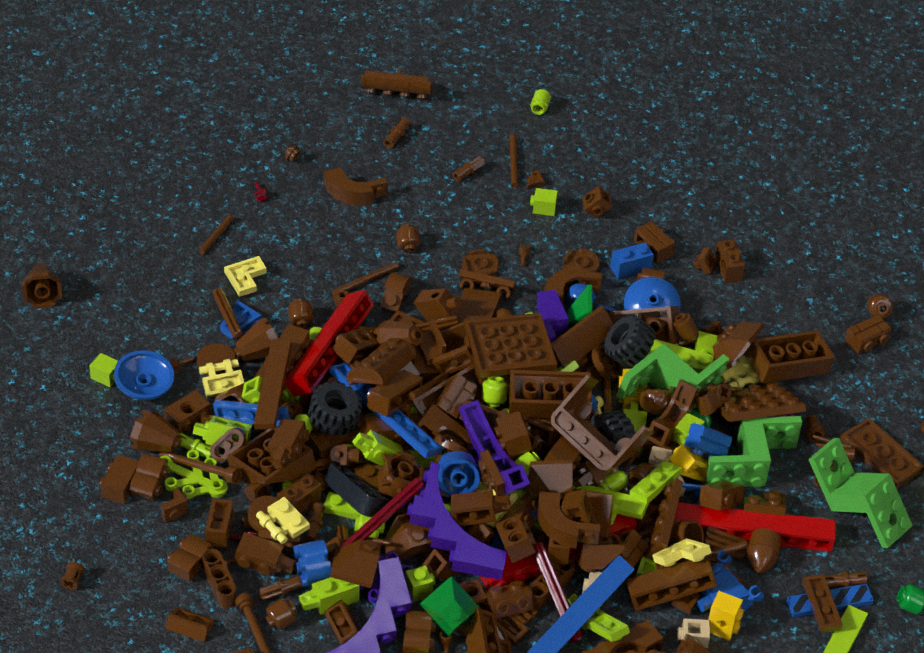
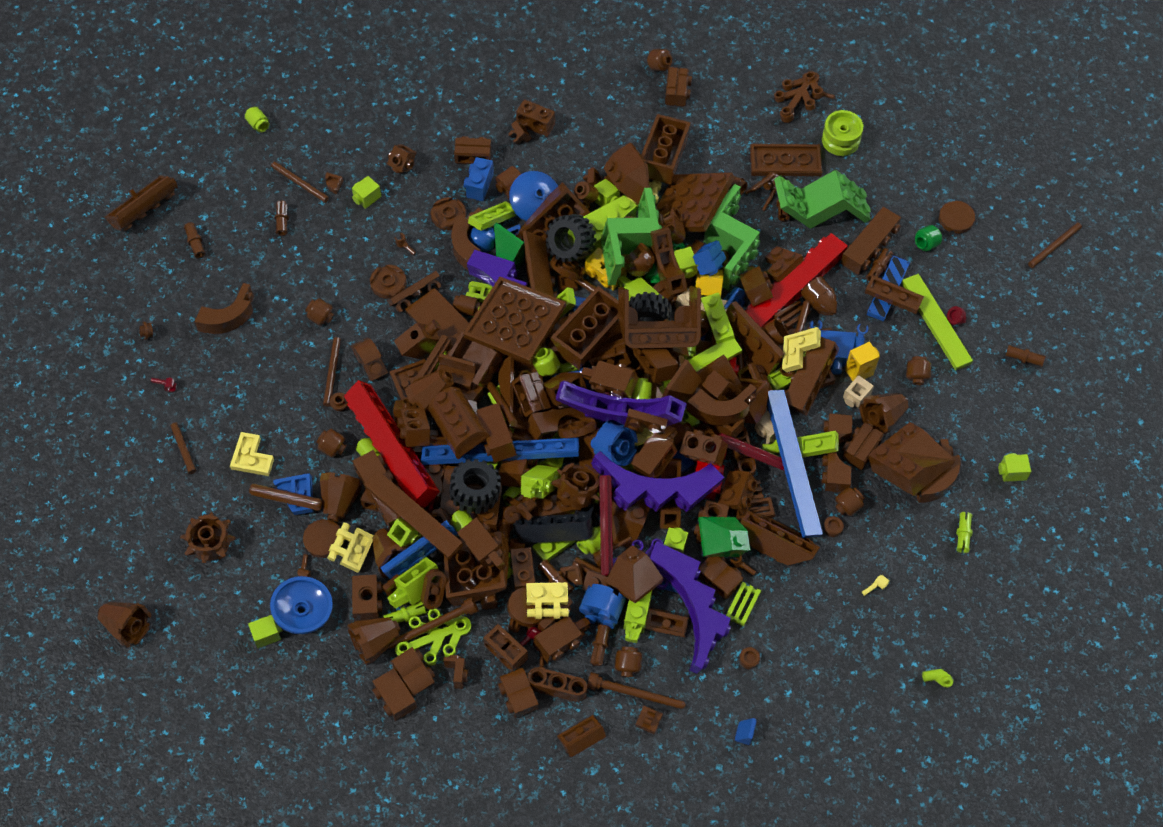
camera: 50 degrees left, 15 degrees up
reddish brown bush [60,562,85,590] -> none
none -> reddish brown brick [180,512,236,563]
none -> lime plate [468,201,517,231]
none -> reddish brown tile [560,564,584,585]
none -> reddish brown brick [841,206,901,275]

